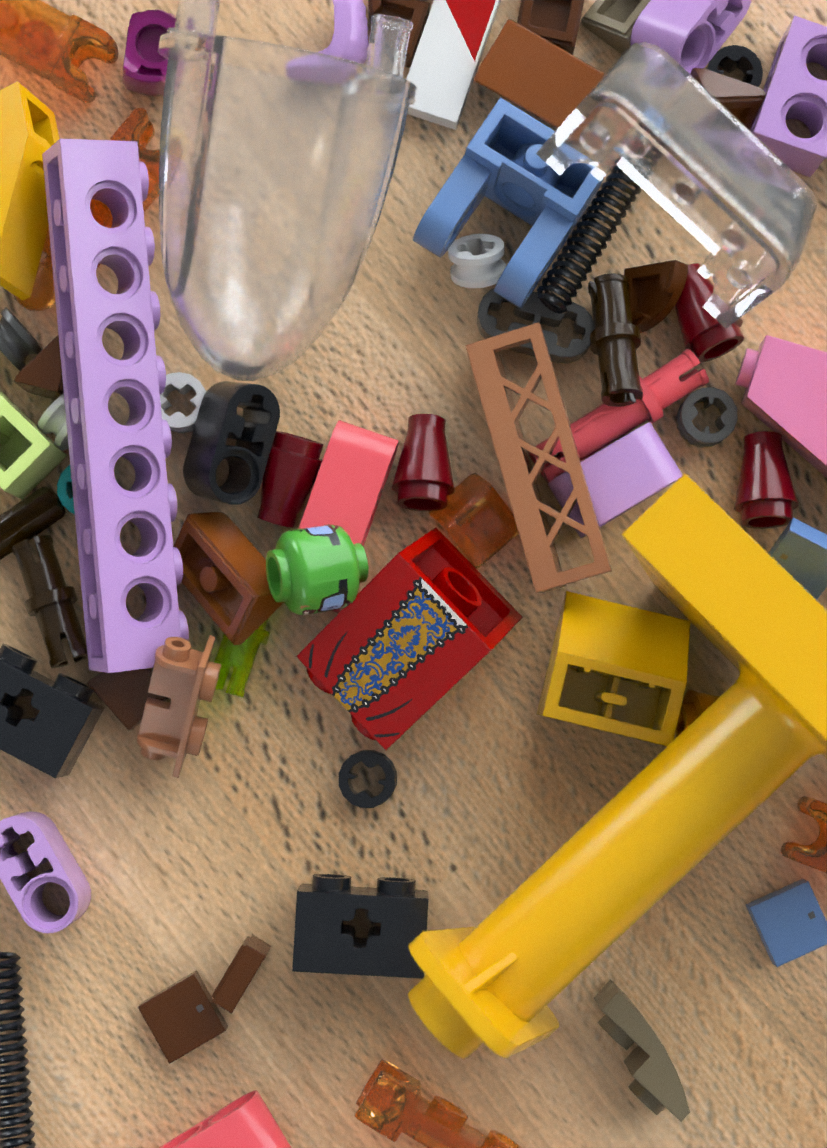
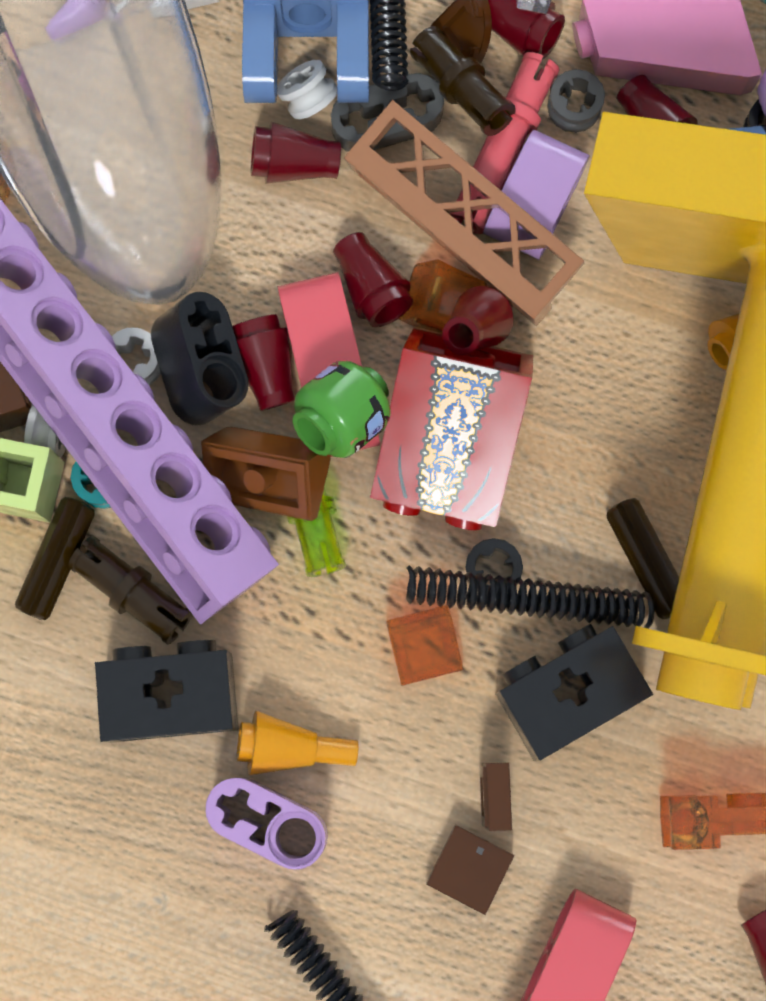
camera: 30 degrees left, 5 degrees down
reddish brown tile [87,669,168,731] -> none
nougat hinge [136,635,222,778] -> none
yellow slope [536,591,690,746] -> none
none -> light orange cone [236,710,359,776]
none -> dark red cone [250,121,341,184]
none -> clear orange slope [386,605,464,686]
none -> black piece [406,565,655,629]
none -> dark red cone [442,286,514,355]
none -> dark brown axle [607,498,679,619]

